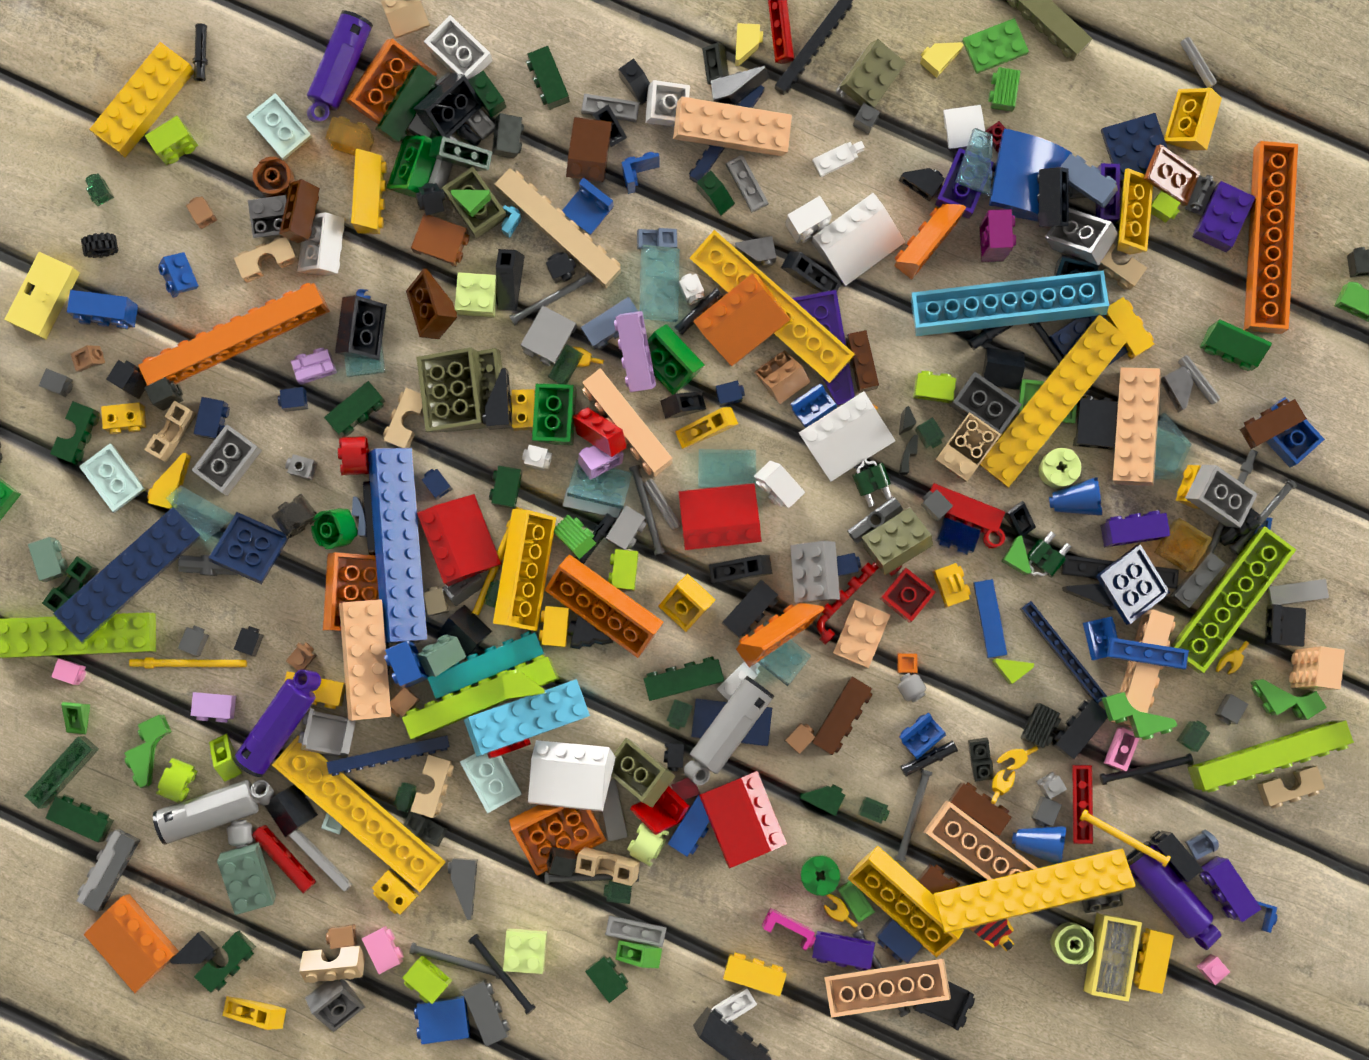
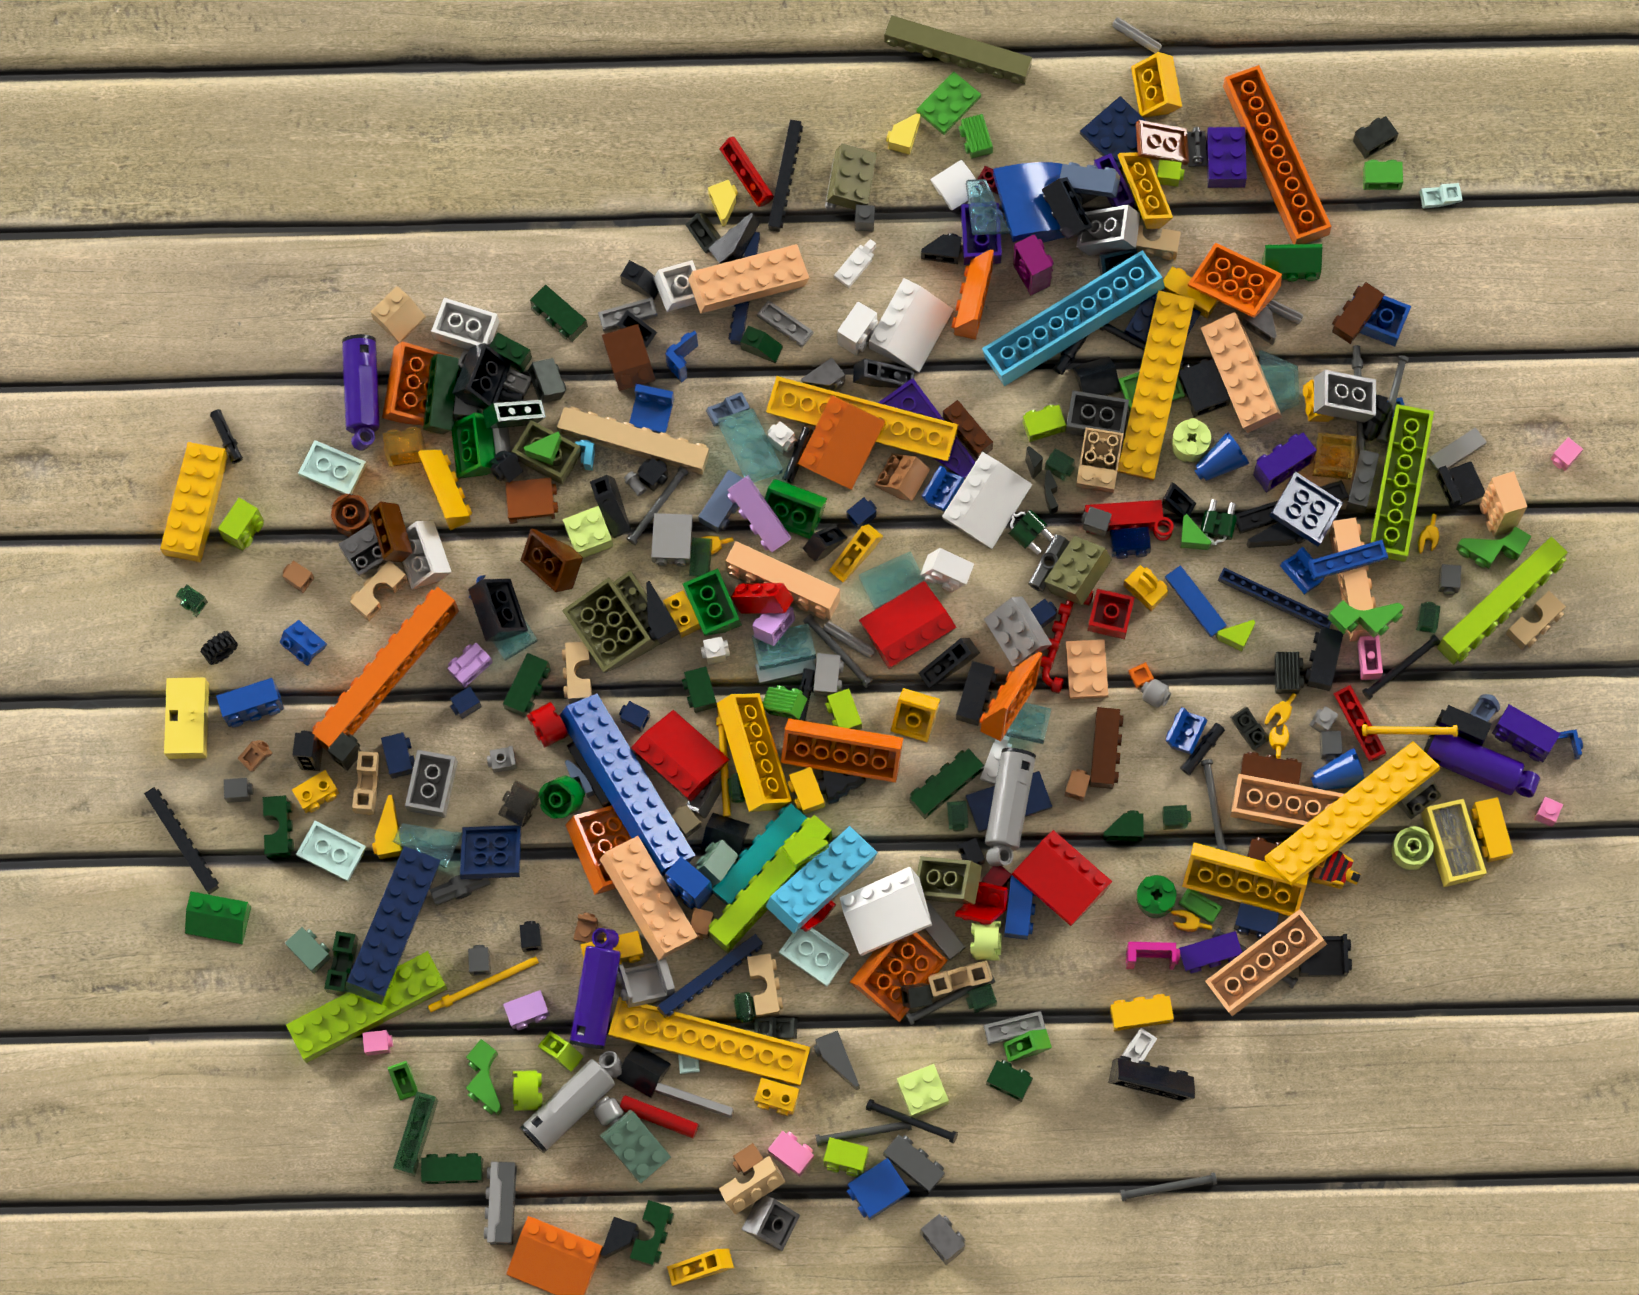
camera: 20 degrees left, 10 degrees down
none -> light grey pin [624,471,647,496]
none -> orange slope [1188,243,1282,318]

